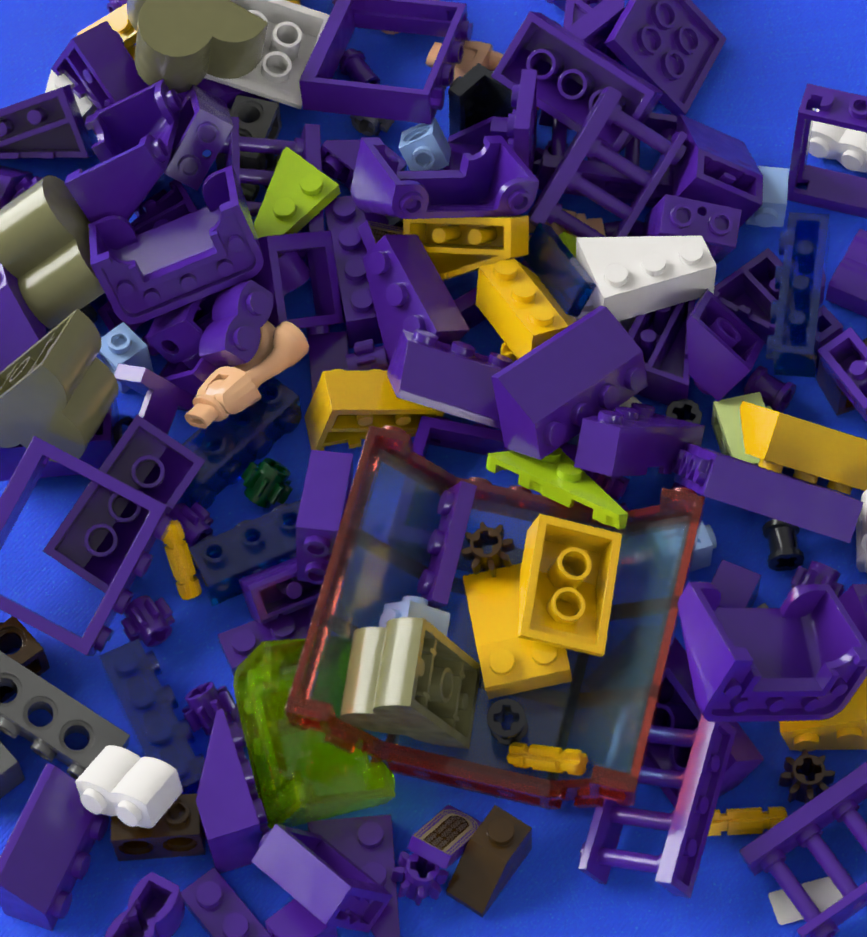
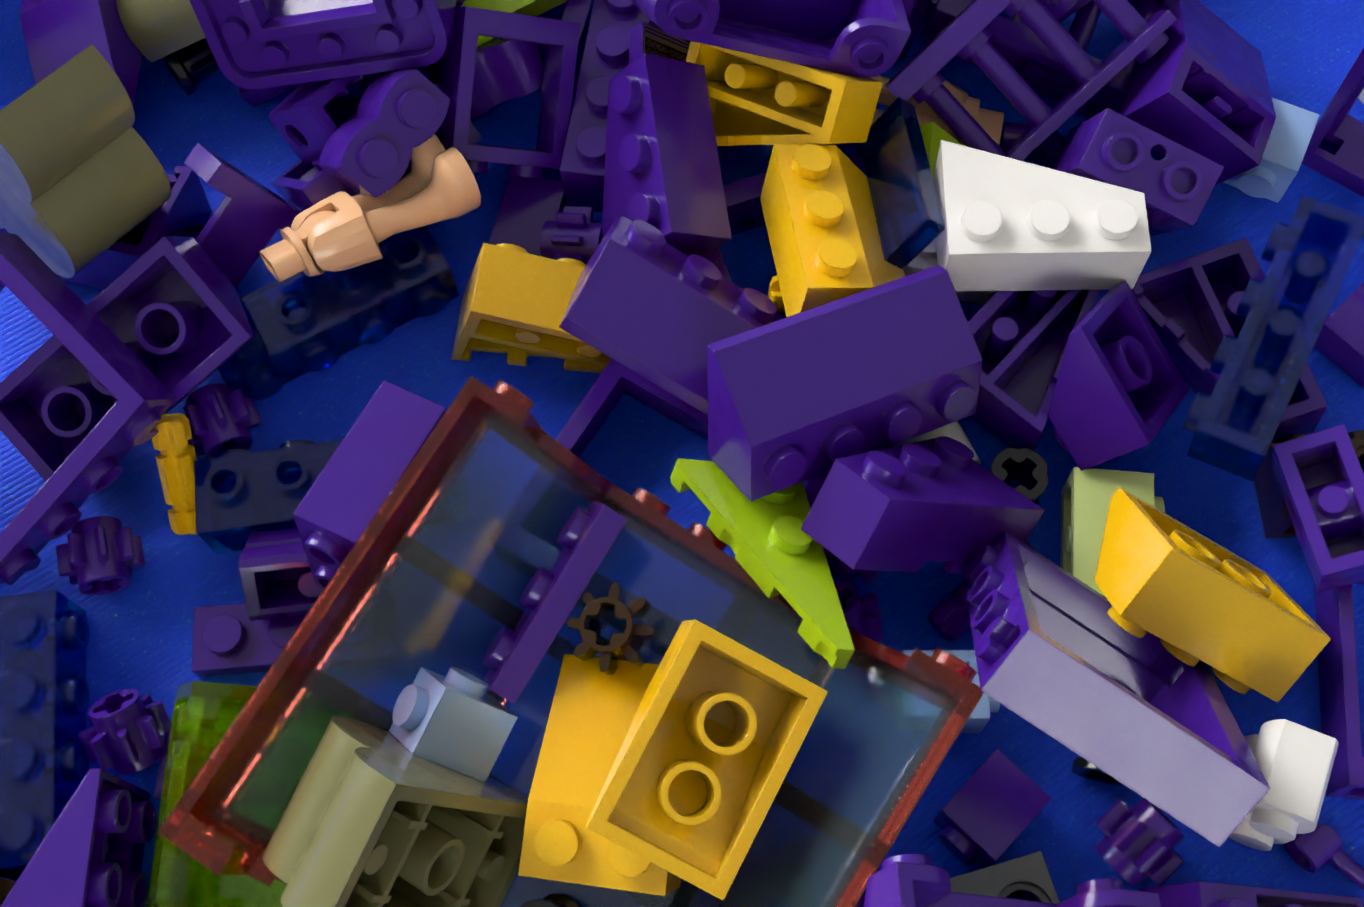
camera: 20 degrees right, 10 degrees up
light blue brick [96,322,153,394] -> none
dark green gear [241,458,293,508] -> none
dark purple bush [743,365,796,413] -> none

